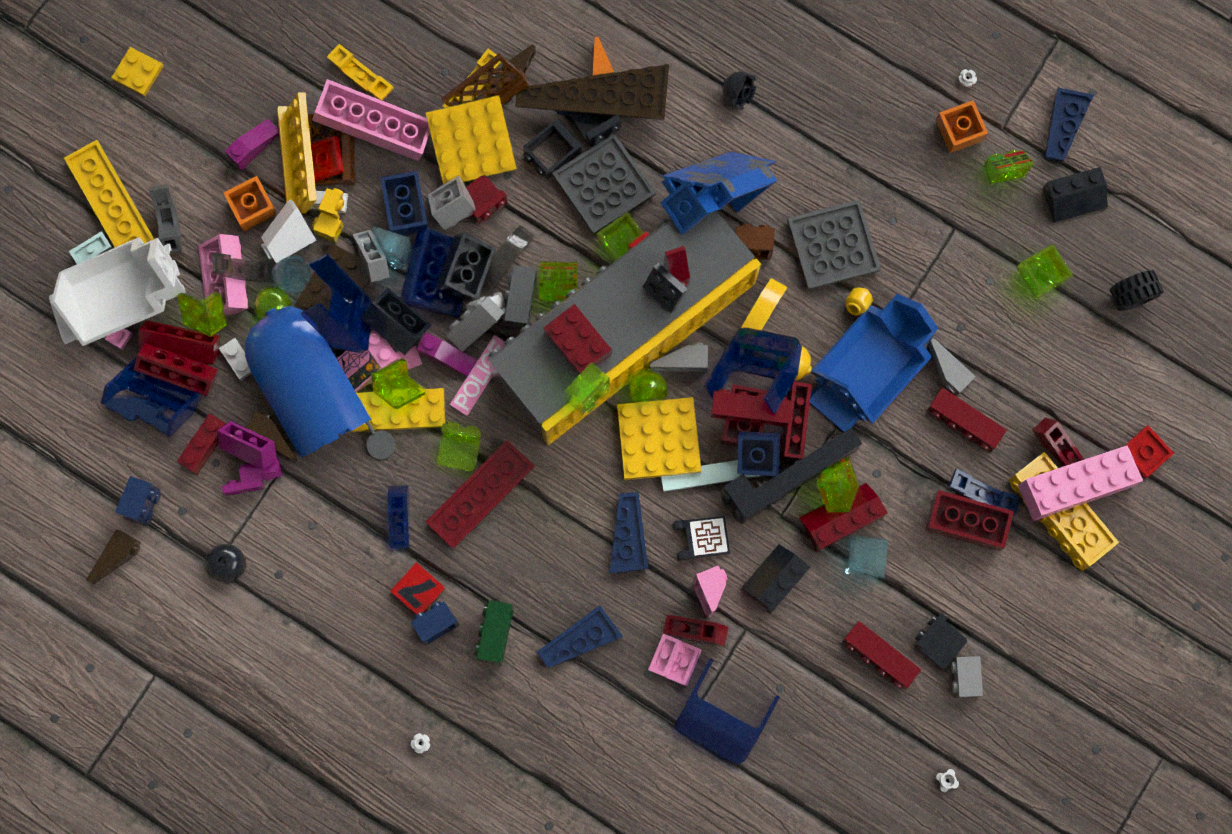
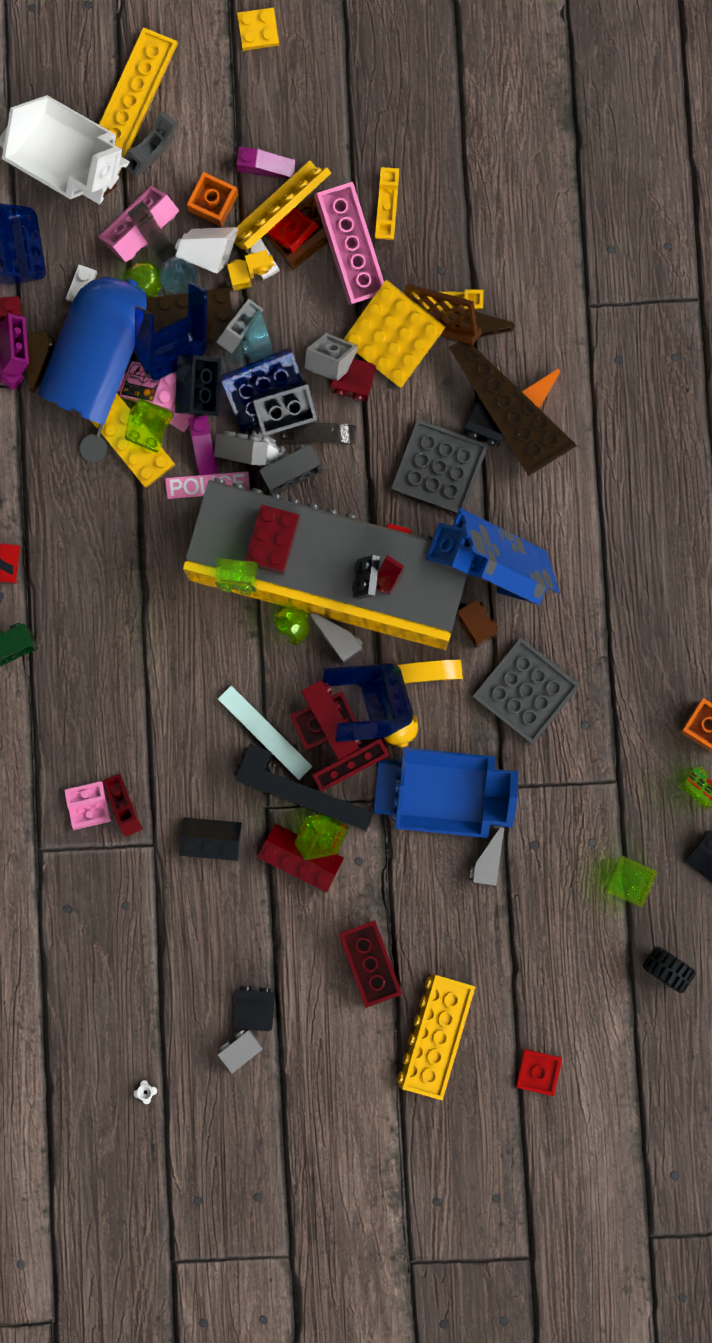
camera: 60 degrees right, 5 degrees up
light aqua plate [69,231,113,264] -> none
bright pink plate [105,329,133,350] -> none
dark red brick [134,343,218,396] -> none
dark red brick [139,320,220,364] -> none
clear neon green bracket [177,292,227,337] -> none
dark blue brick [380,171,429,238] -> none
clear blue slope [387,485,410,548] -> none
dark red plate [426,440,535,550] -> none
clear neon green bracket [437,422,482,472] -> none
black window [523,119,582,179] -> none
dark blue wing [537,605,623,668] -> none
clear neon green slope [539,261,578,301] -> none
clear neon green brick [597,212,644,262] -> none
dark blue wing [610,492,648,574] -> none
yellow plate [617,397,701,480] -> none
flag [673,516,730,561] -> none
clear blue windscreen [675,658,780,764] -> none
bright pink slope [692,566,728,619] -> none
black cylinder [722,71,757,110] -> none
dark blue brick [737,431,780,476] -> none
dark red brick [842,621,922,690] -> none
yellow head [845,287,873,315] -> none
clear light blue slope [845,535,888,579] -> none
dark red brick [927,387,1007,452] -> none
dark blue slope [949,469,1021,516] -> none
bright pink brick [1018,445,1143,521] -> none
dark red slope [1032,417,1084,467] -> none

